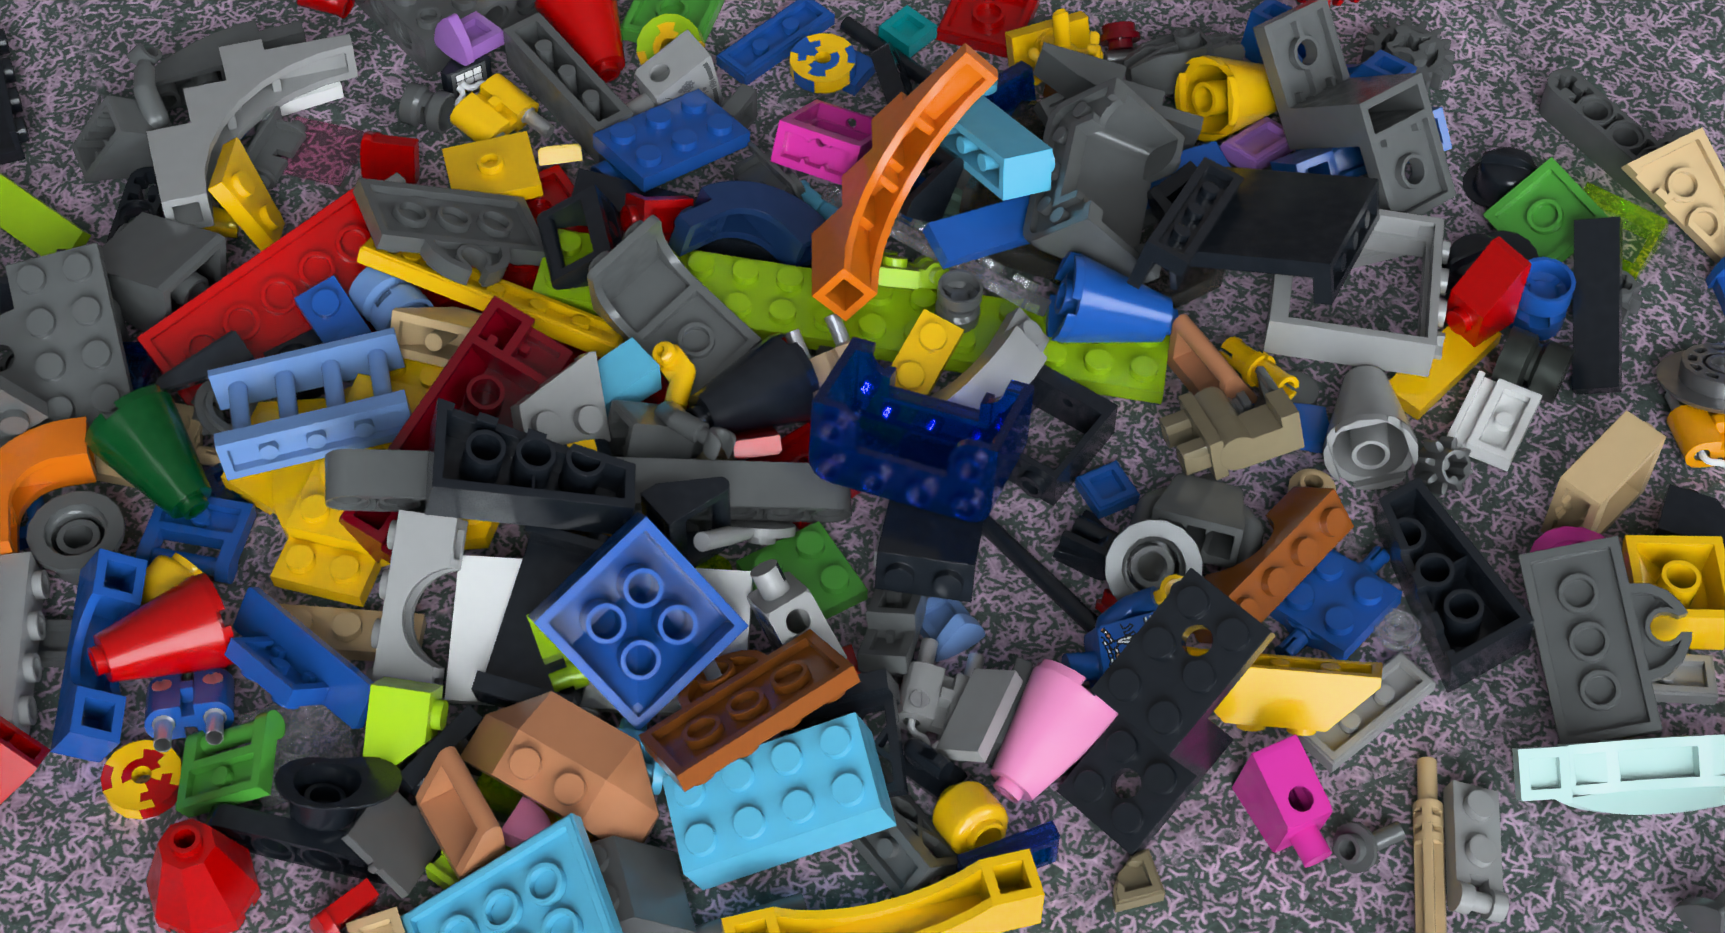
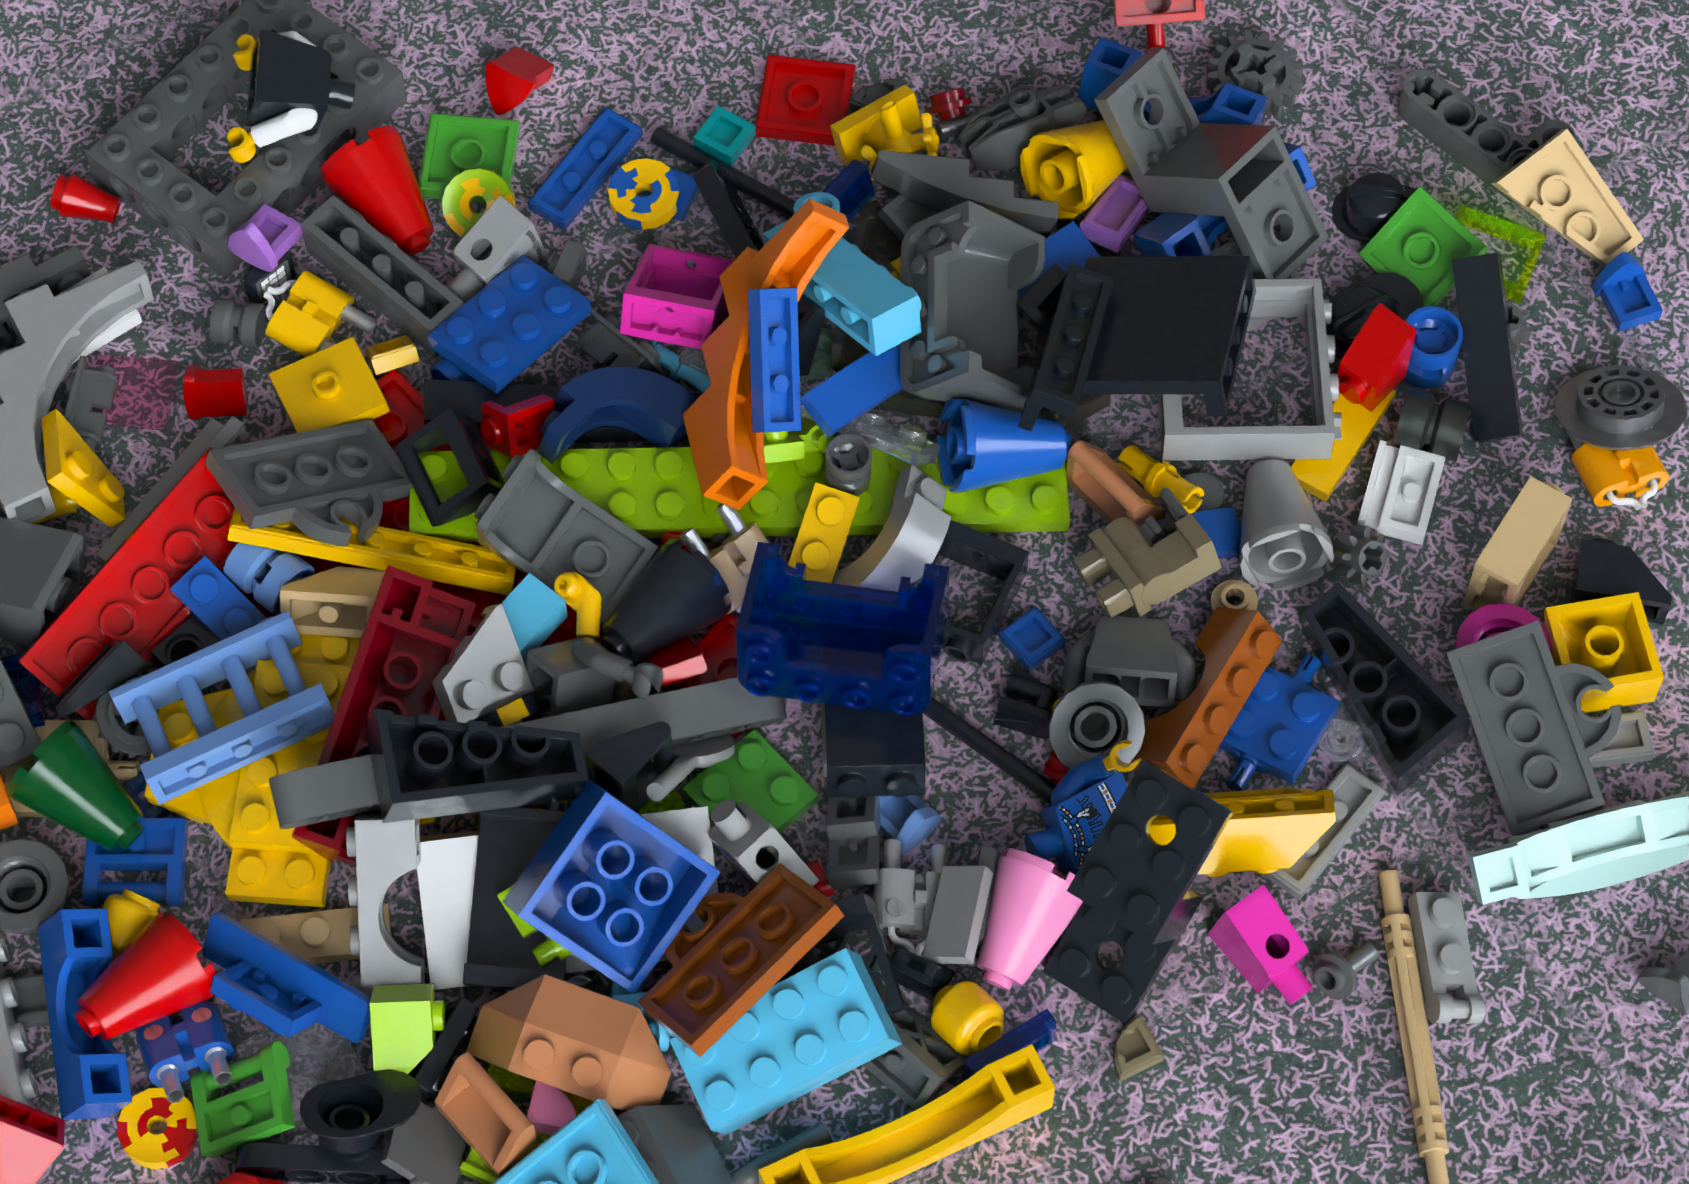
camera: 10 degrees left, 10 degrees up
none -> blue plate [748,288,801,432]

